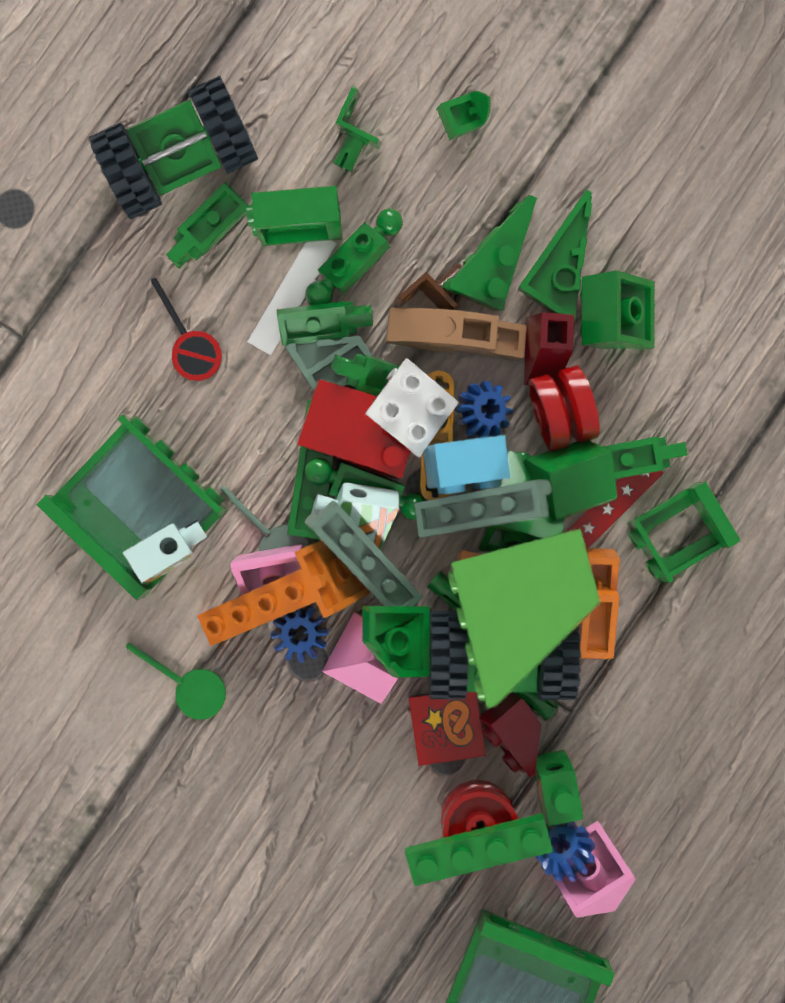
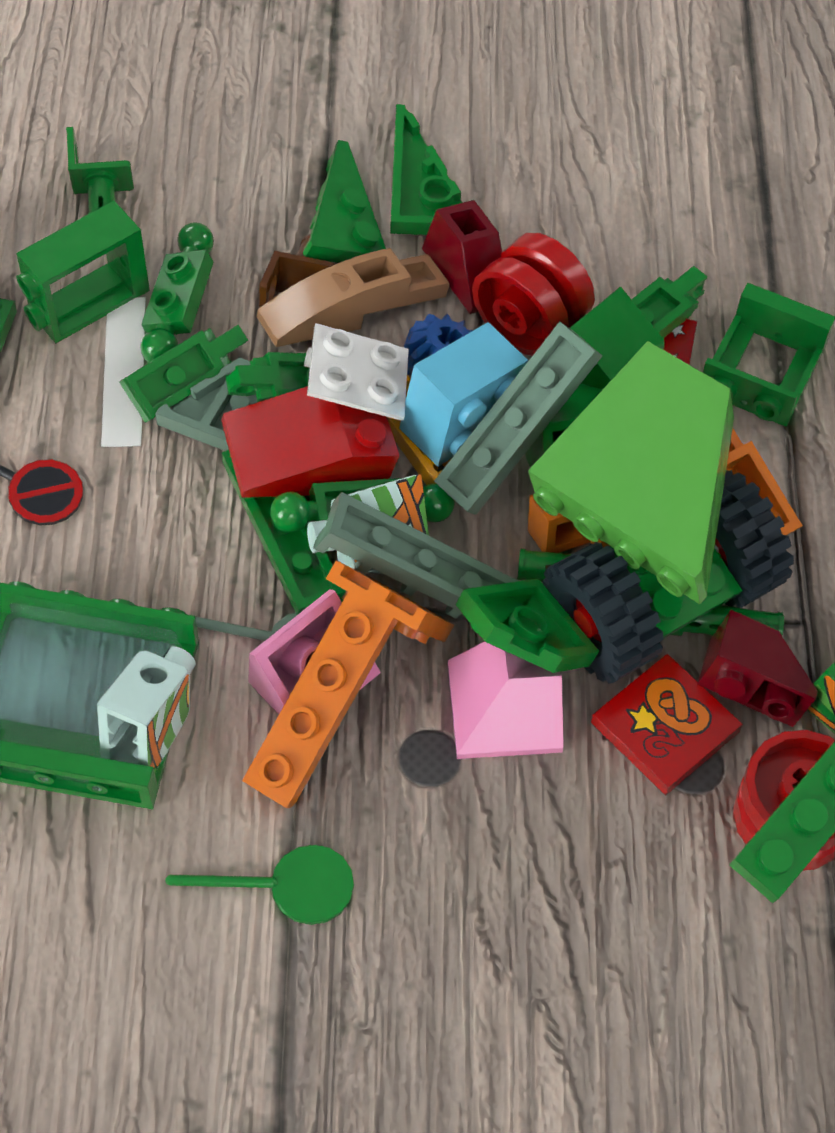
camera: 35 degrees left, 30 degrees down
blue gear [270,606,329,663] -> none
green plate [436,91,491,140] -> none
green slope [580,270,655,349] -> none

